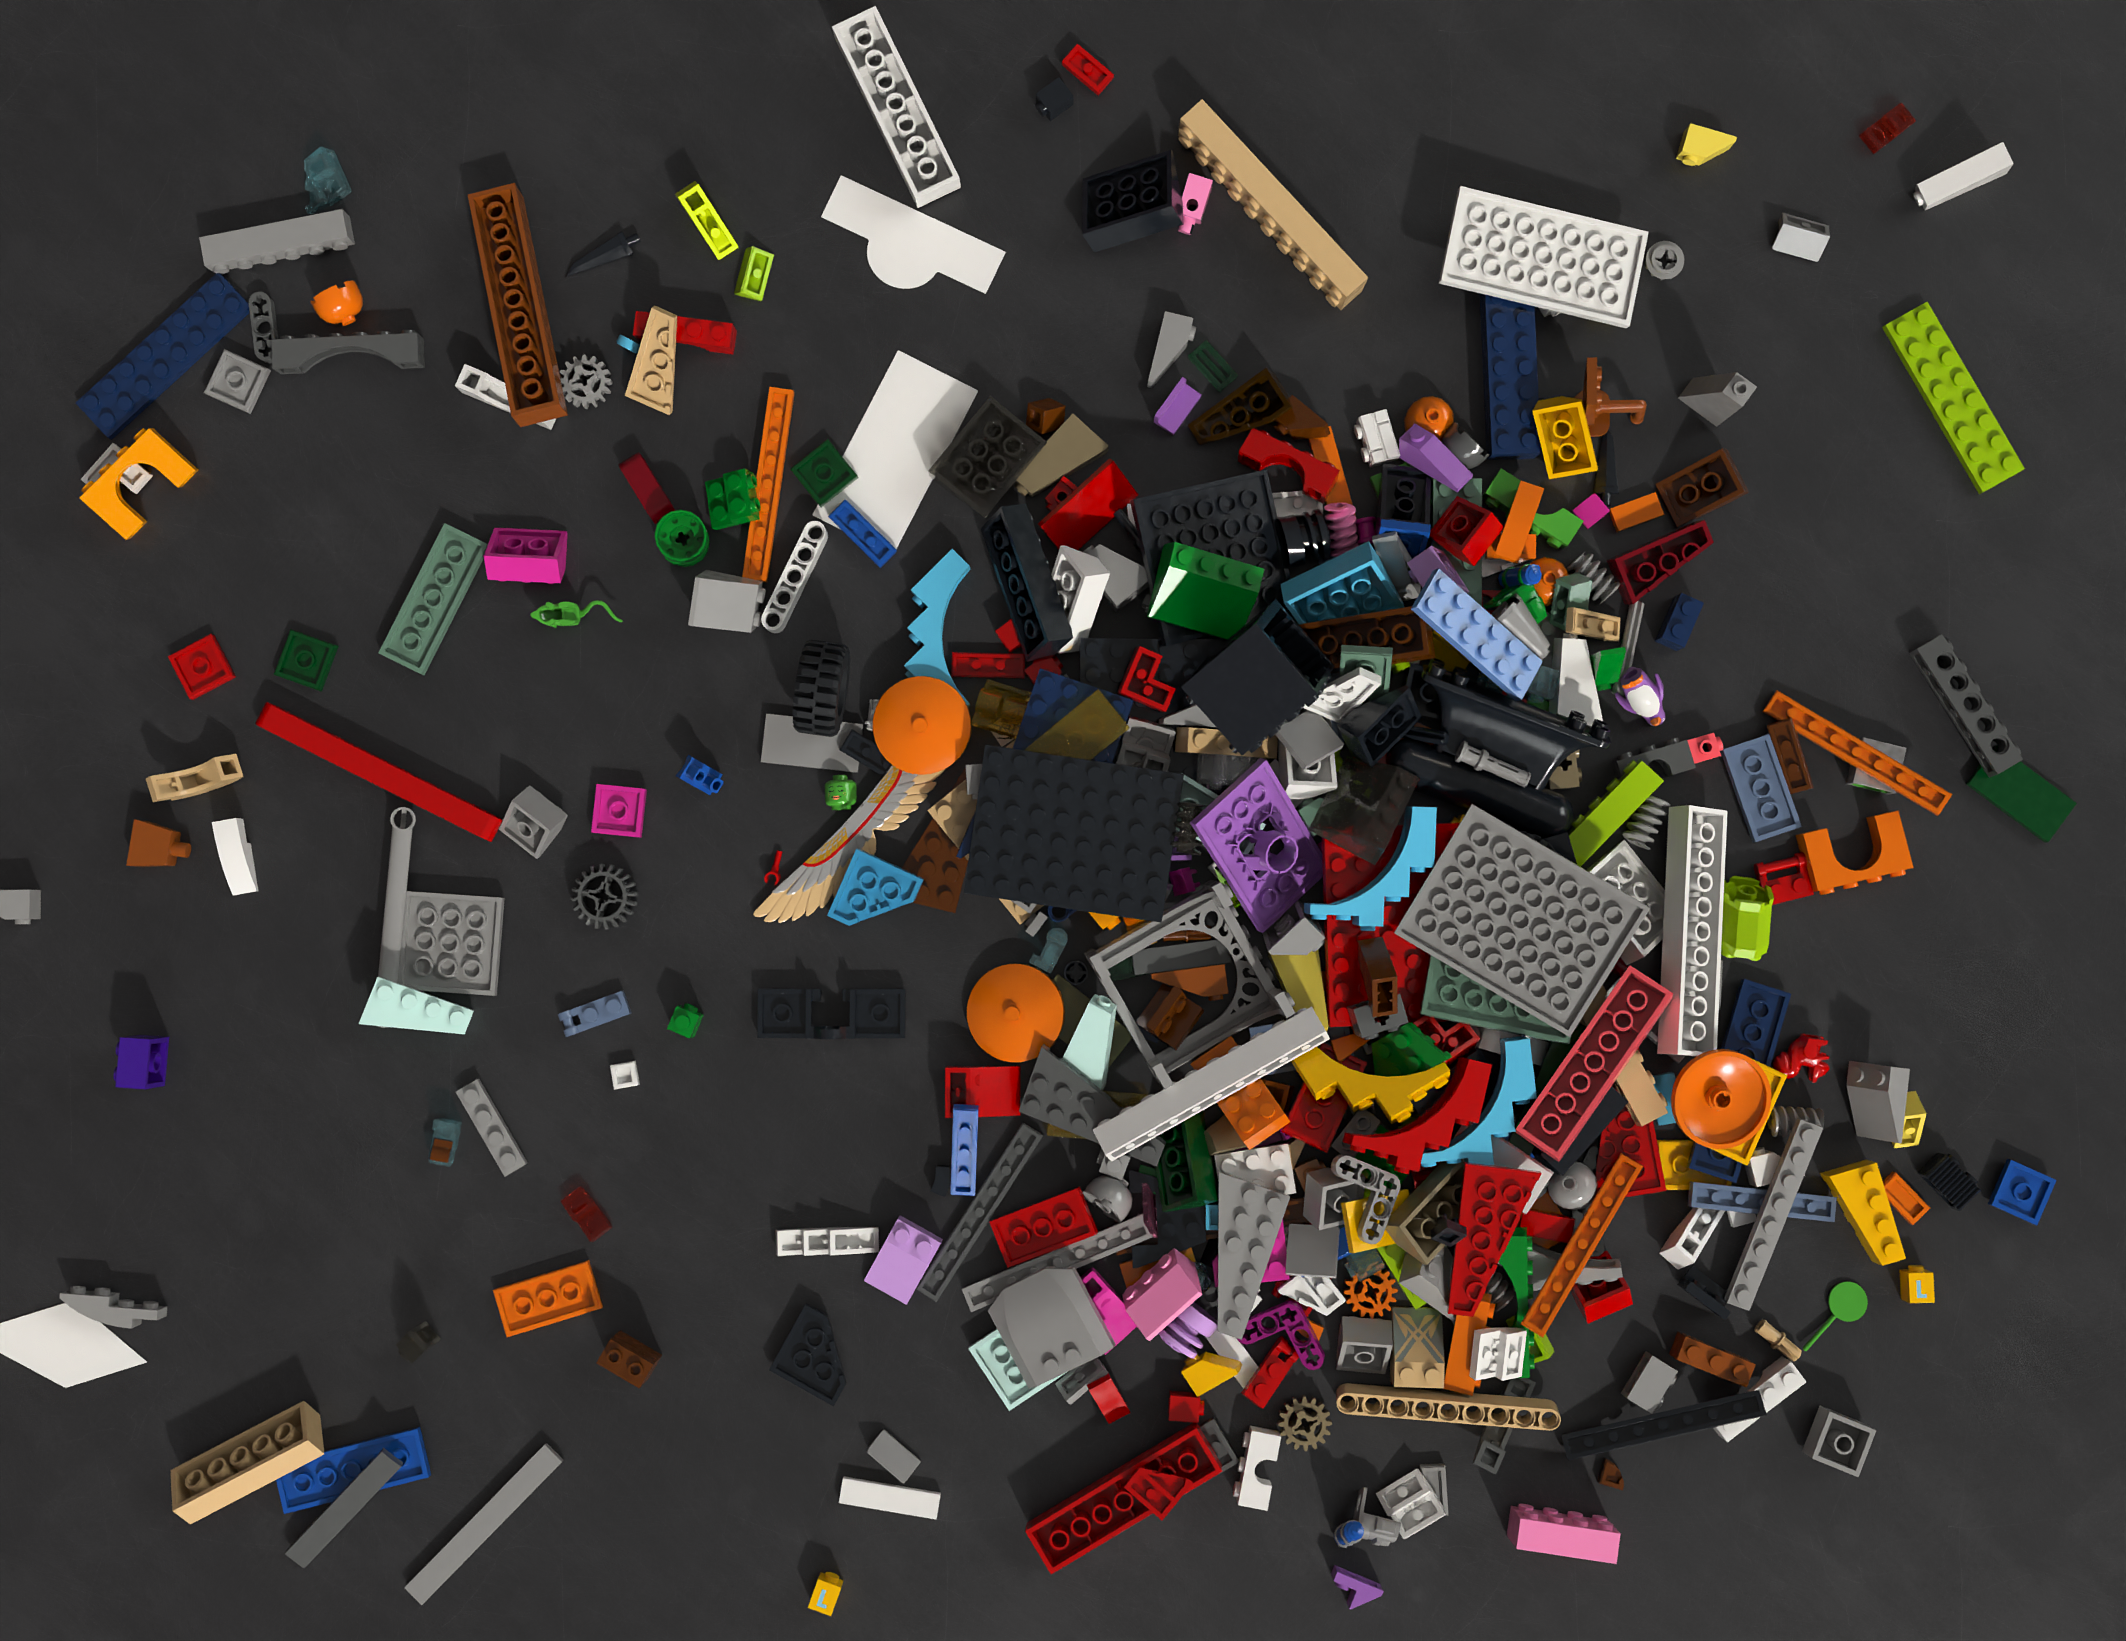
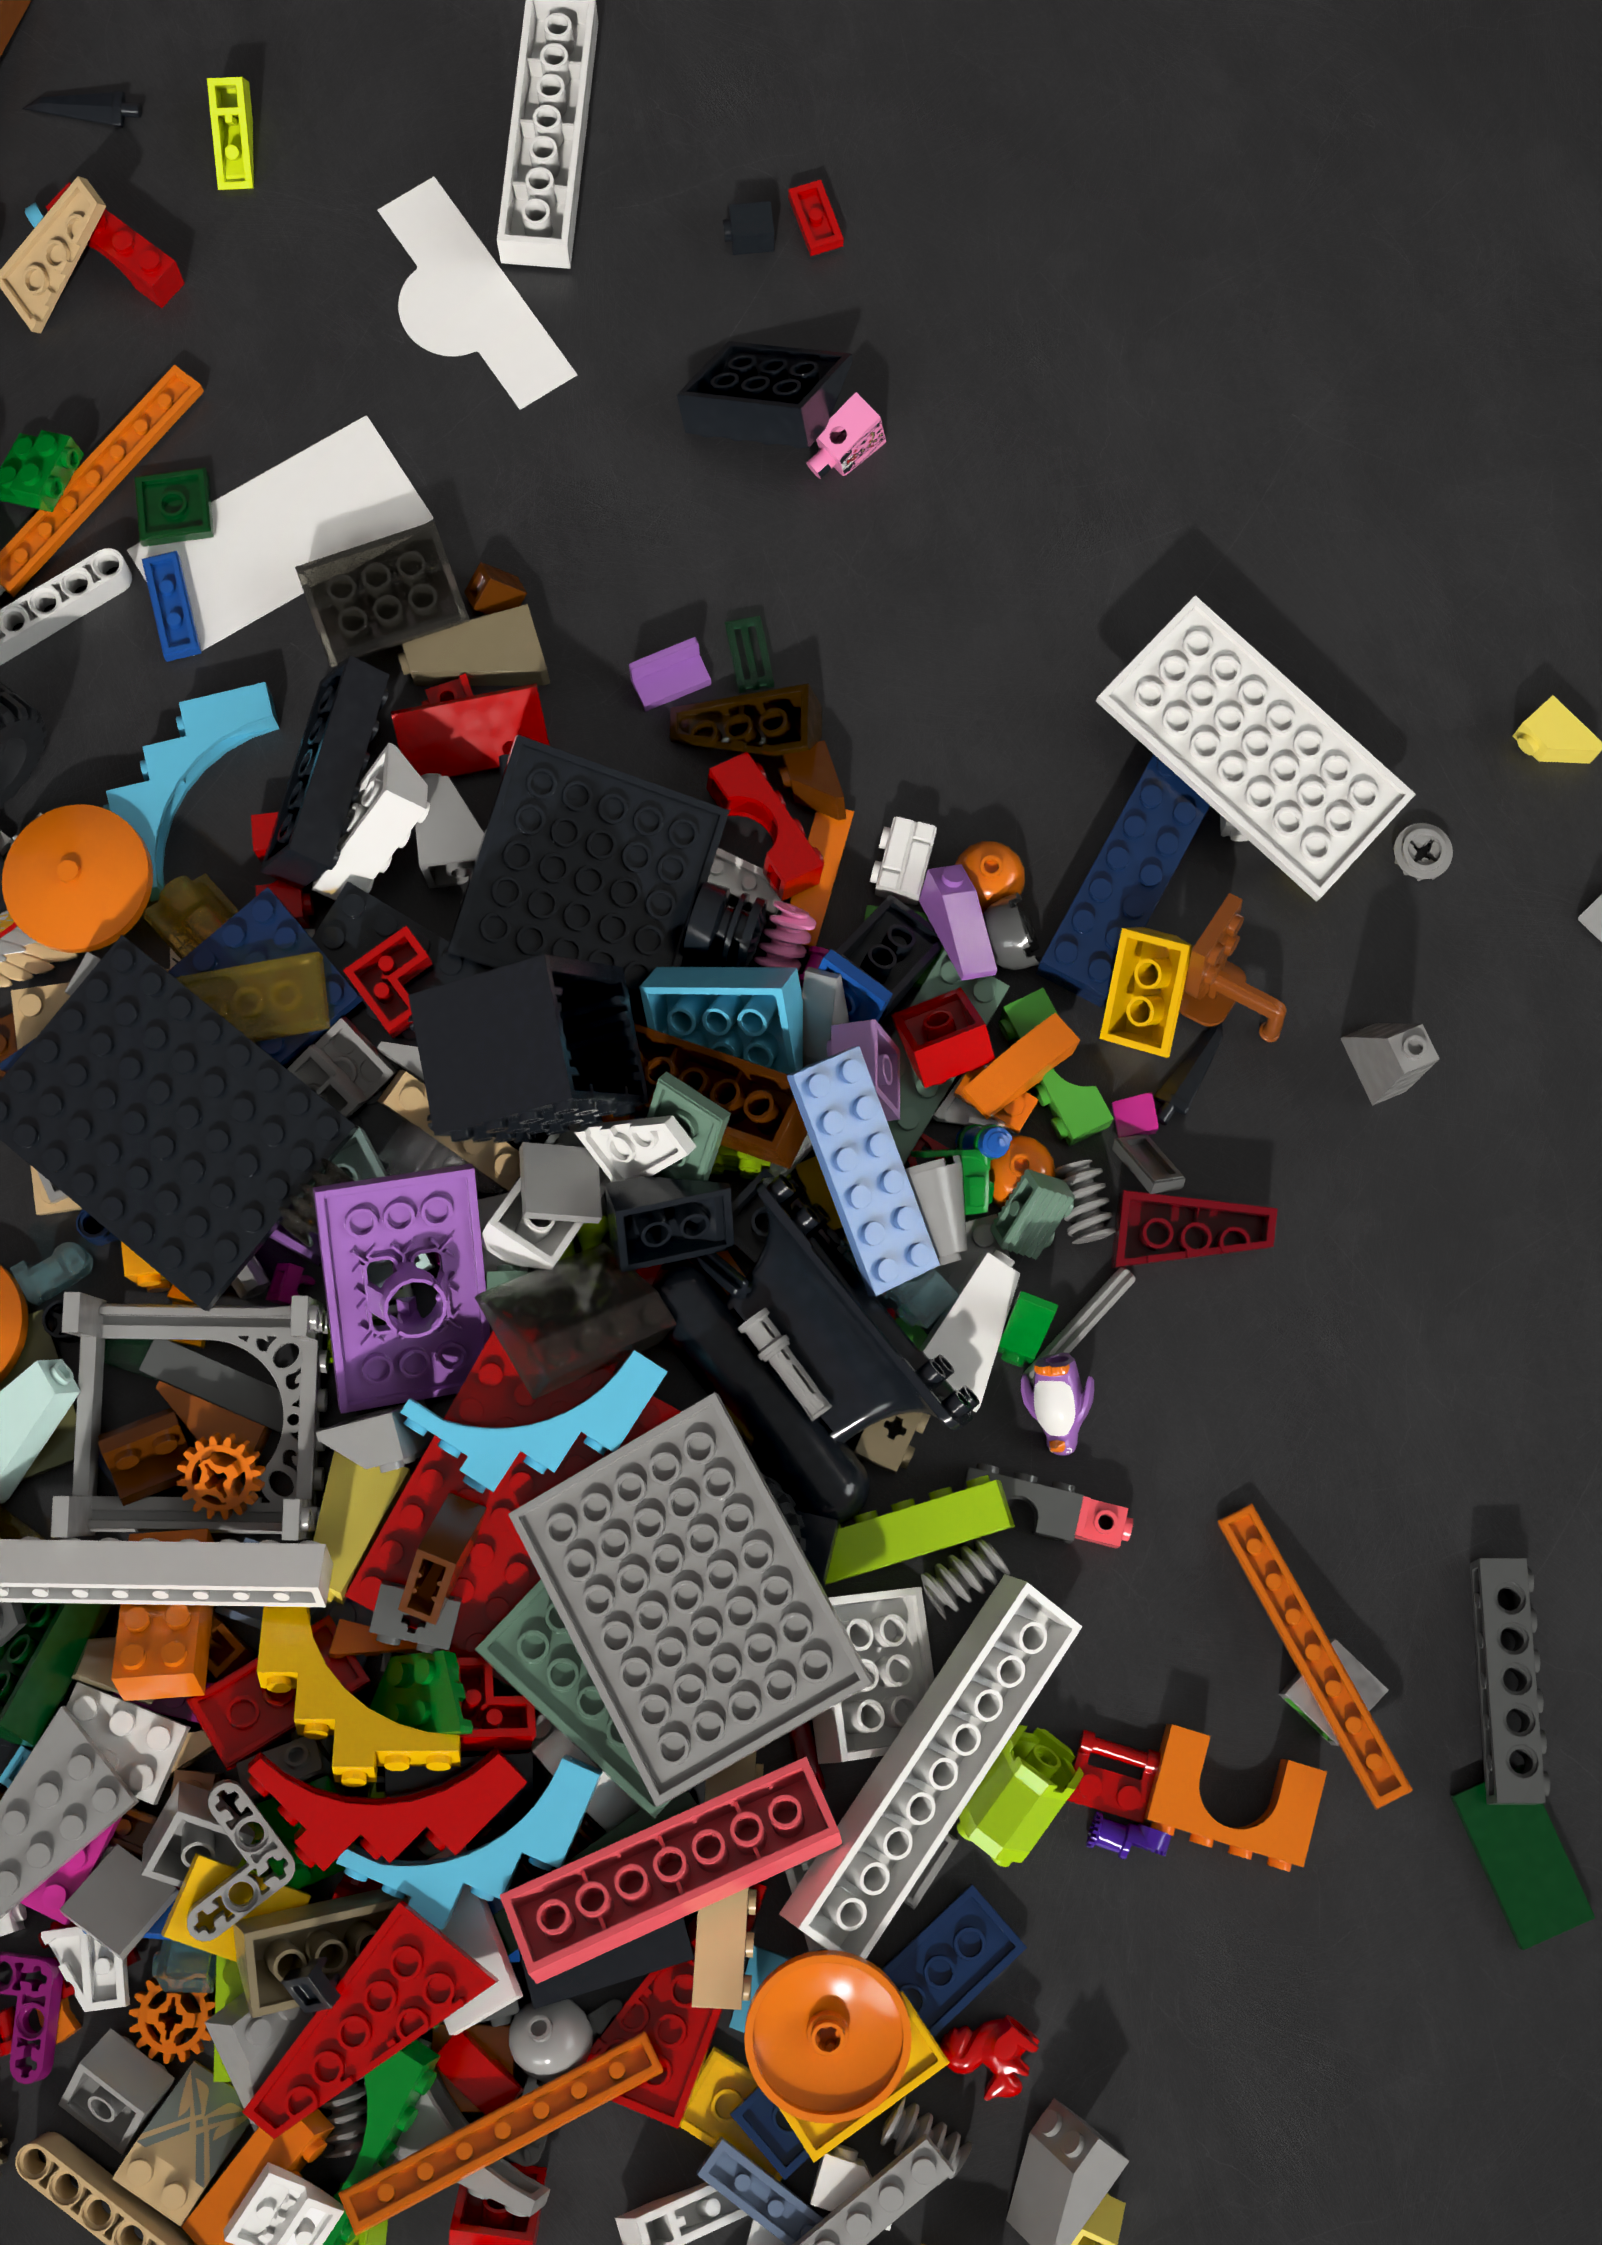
camera: 25 degrees right, 10 degrees down
lime slope [734,246,774,301] -> none
red tile [951,652,1025,679] -> none
light grey plate [1025,912,1048,937] -> none
light grey slope [1147,311,1196,388] -> none
green slope [1147,542,1264,640] -> none
reddish brown axle [1163,924,1211,943] -> none
tan brick [1178,99,1368,310] -> none
tan tile [1566,607,1620,642] -> none
orange tile [1609,492,1664,532] -> none
dark blue brick [1655,593,1704,651] -> none
reddish brown slope [1656,448,1749,527] -> none
sand blue plate [1721,734,1802,842] -> none
reddish brown tile [1767,717,1814,794] -> none
none -> orange gear [176,1432,266,1520]
none -> dark purple connector [1086,1811,1172,1860]
none -> dark grey tile [1112,1134,1186,1194]

